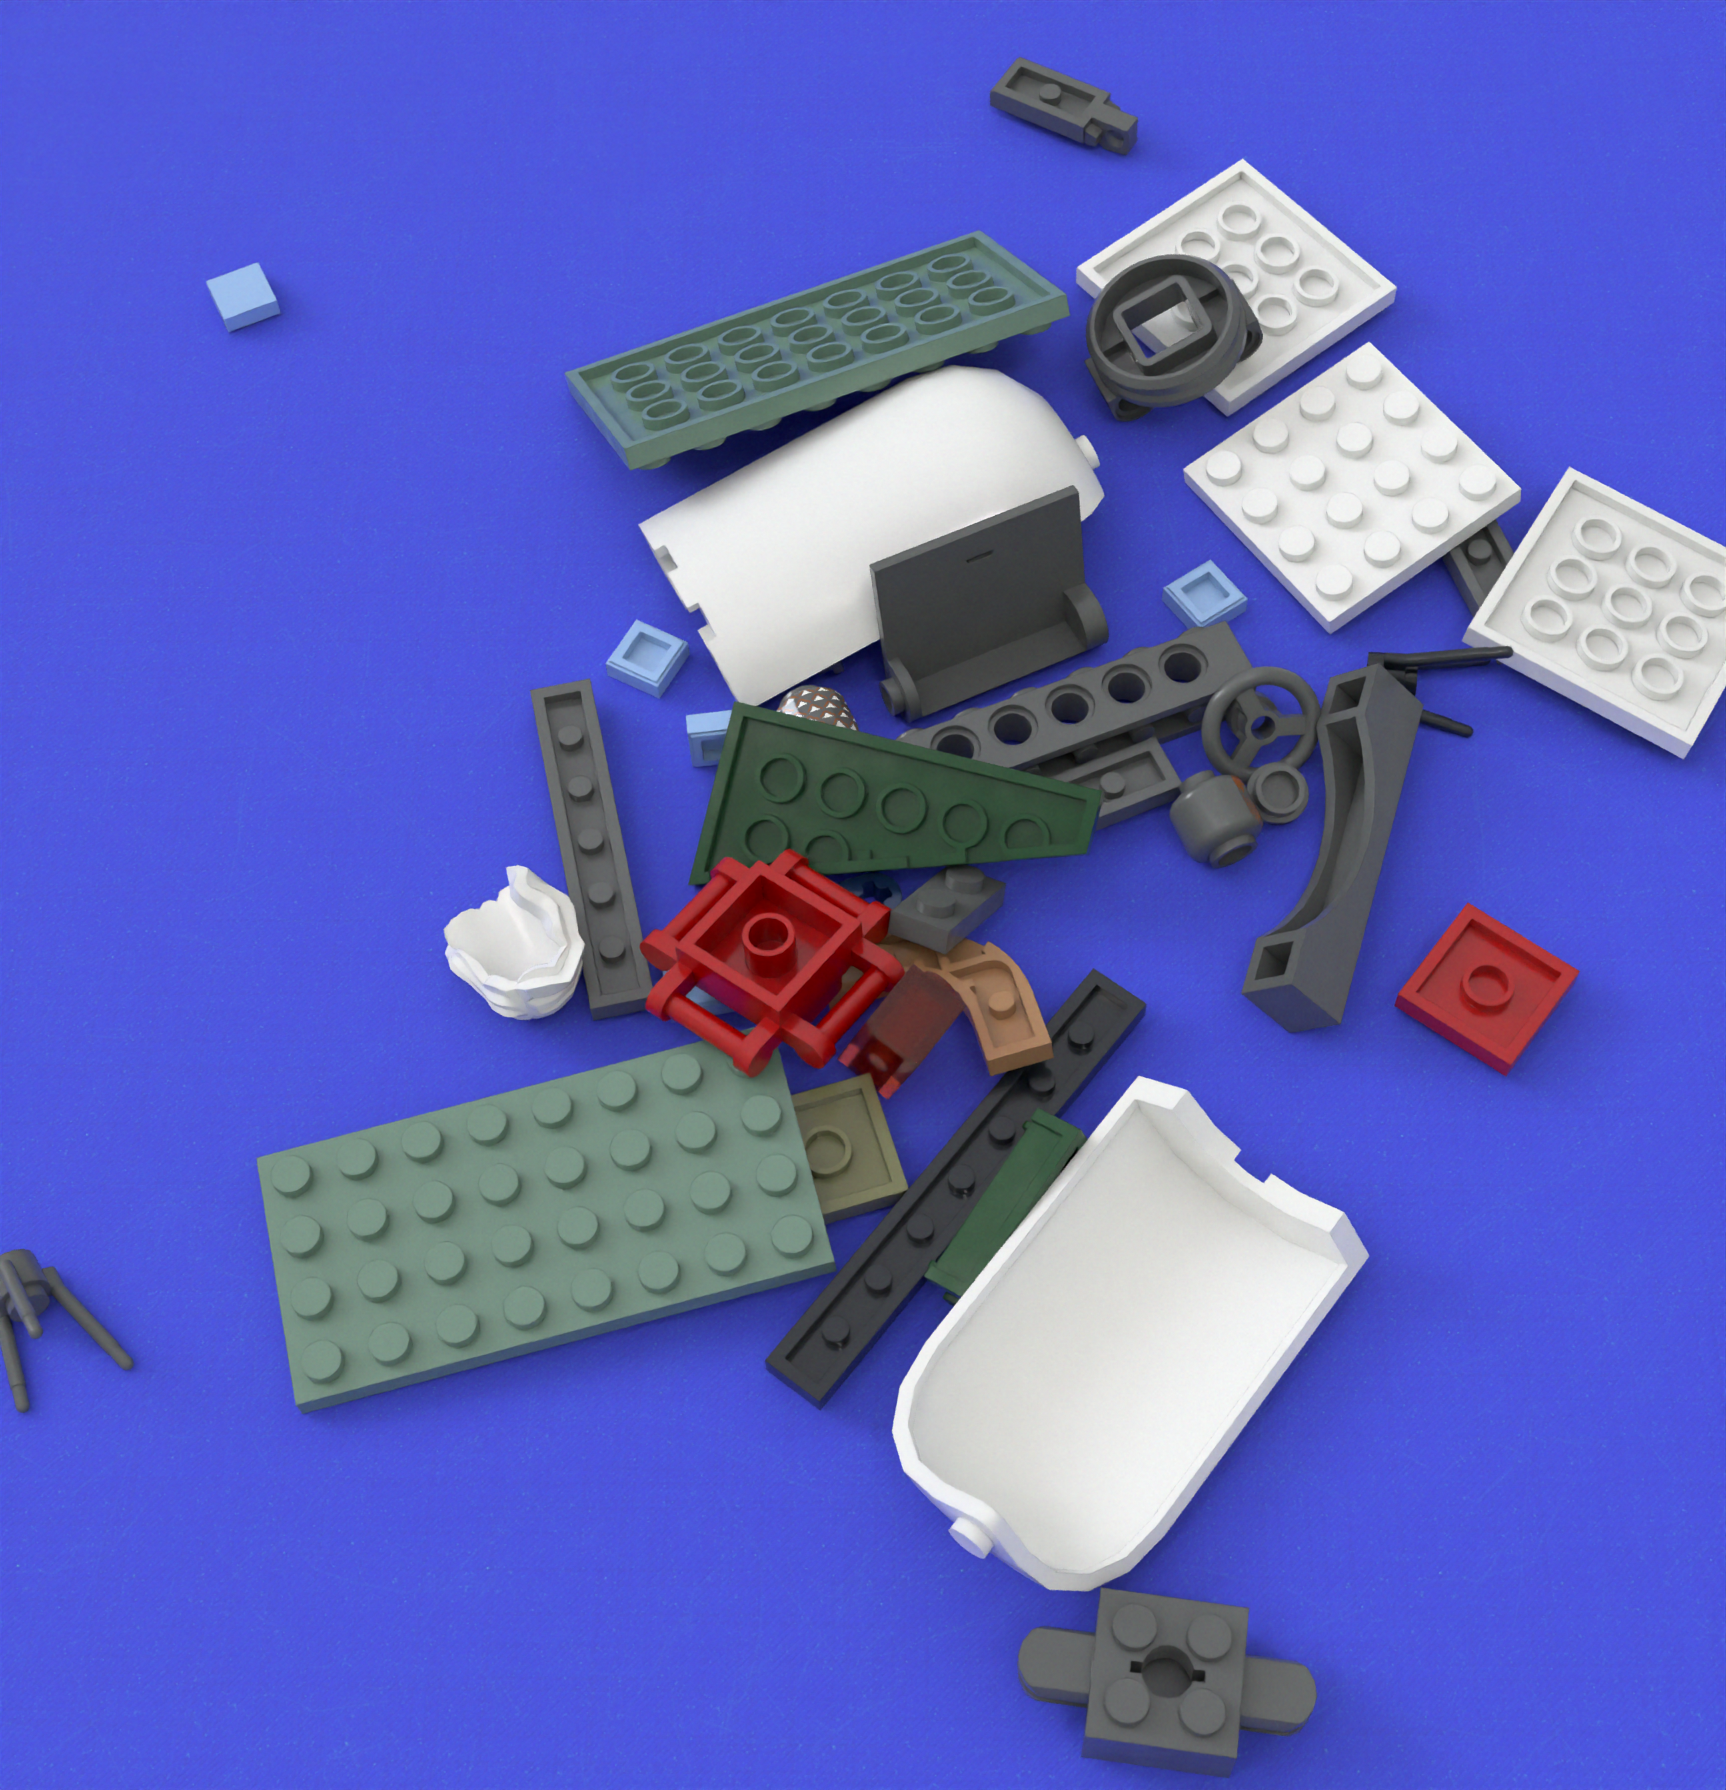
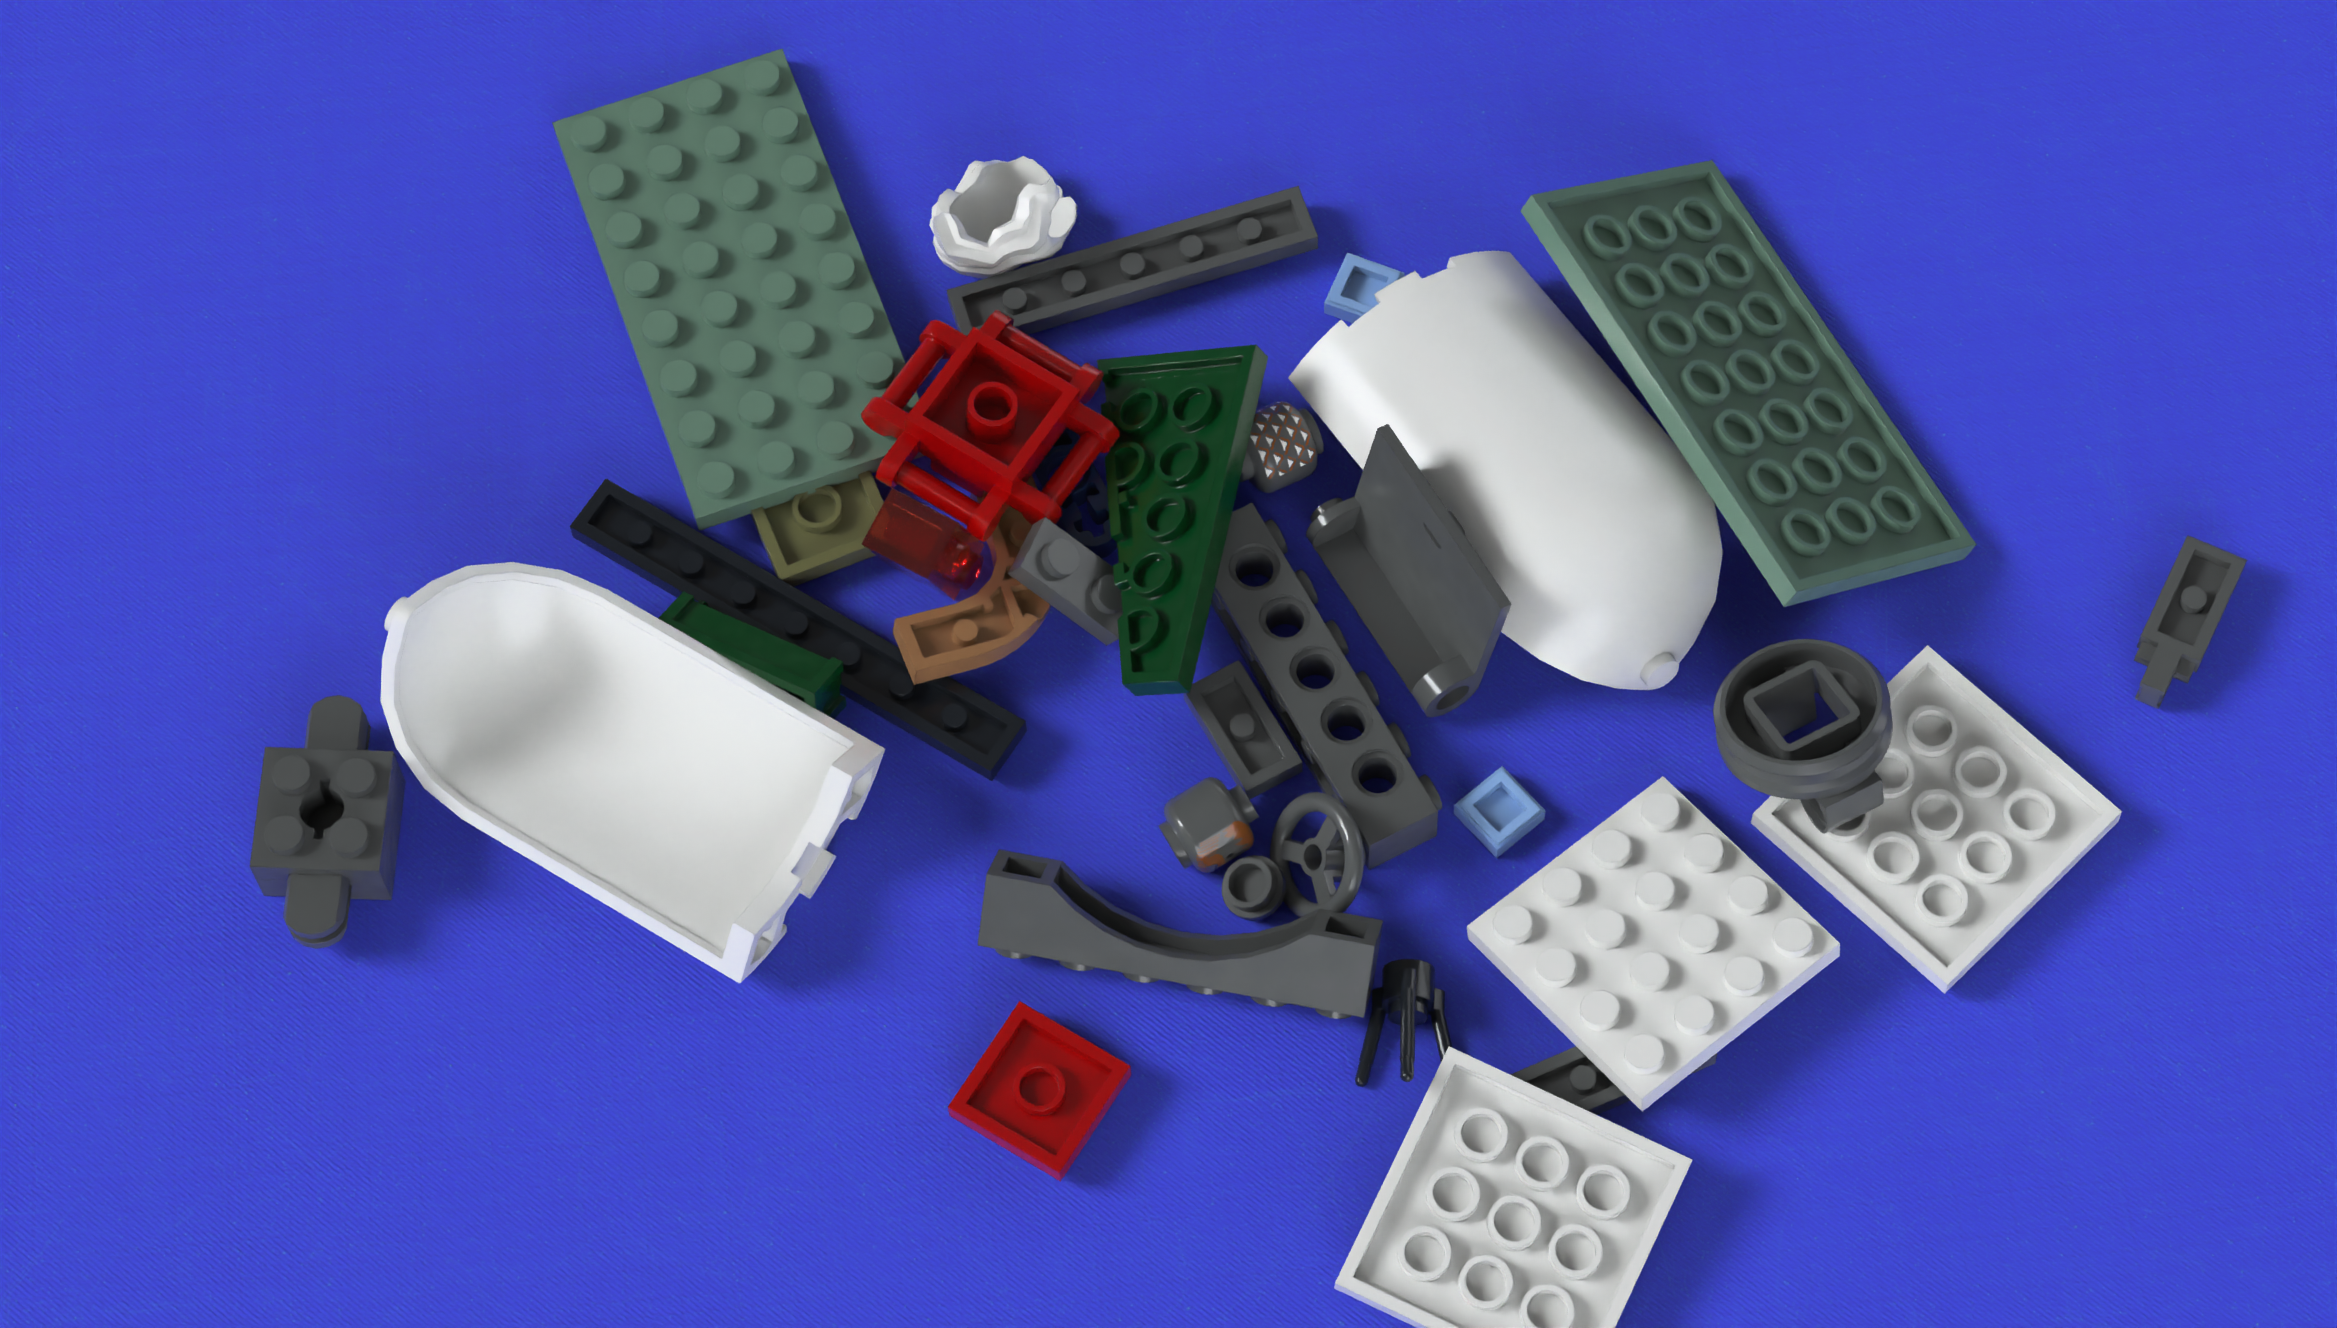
camera: 85 degrees right, 5 degrees up
light blue tile [686,710,732,767] -> none

